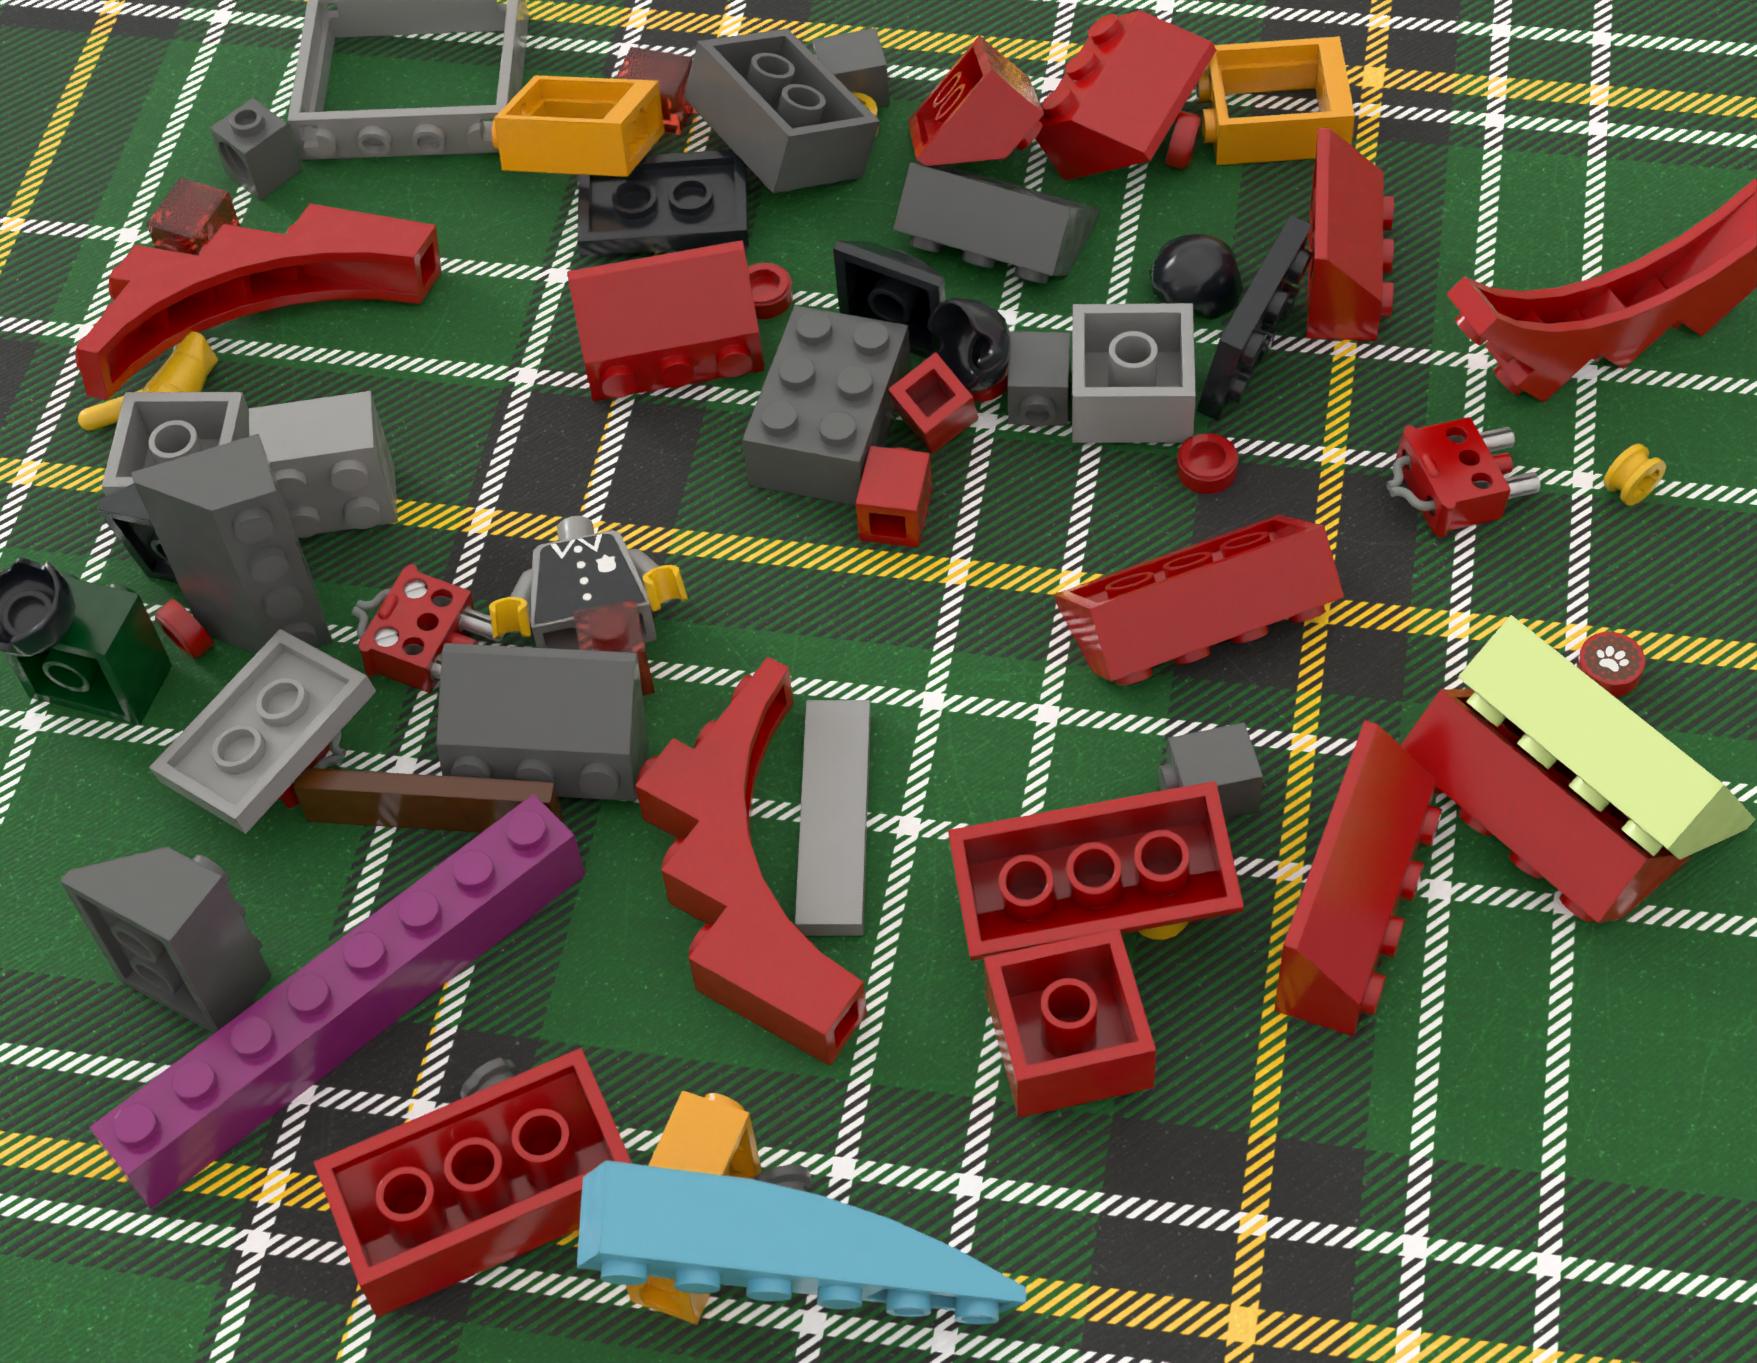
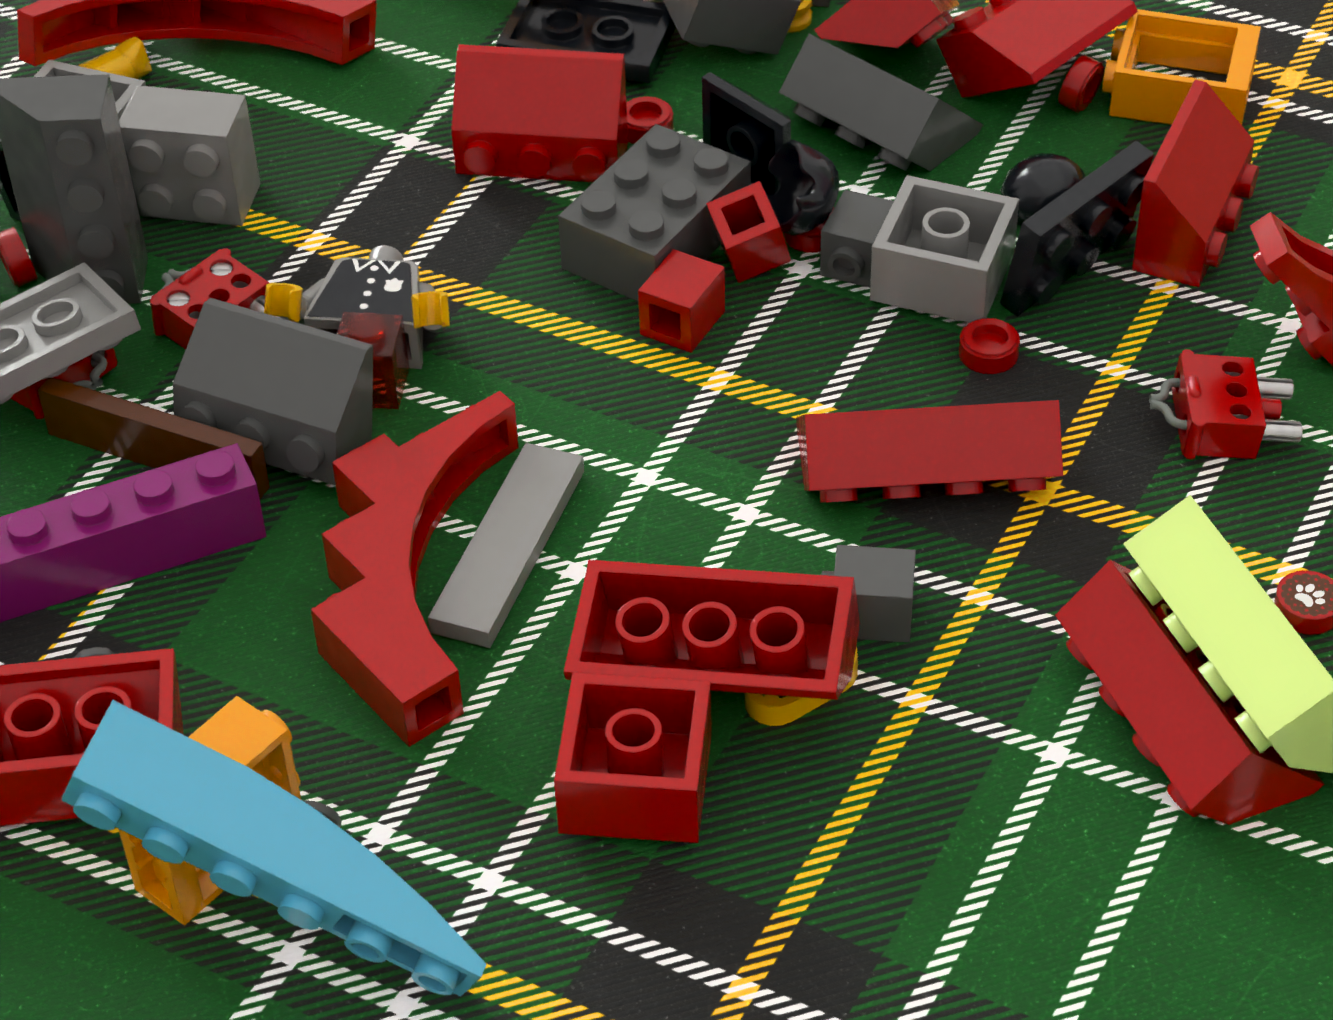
camera: 15 degrees right, 10 degrees down
red slope [1274,720,1443,1037] -> none

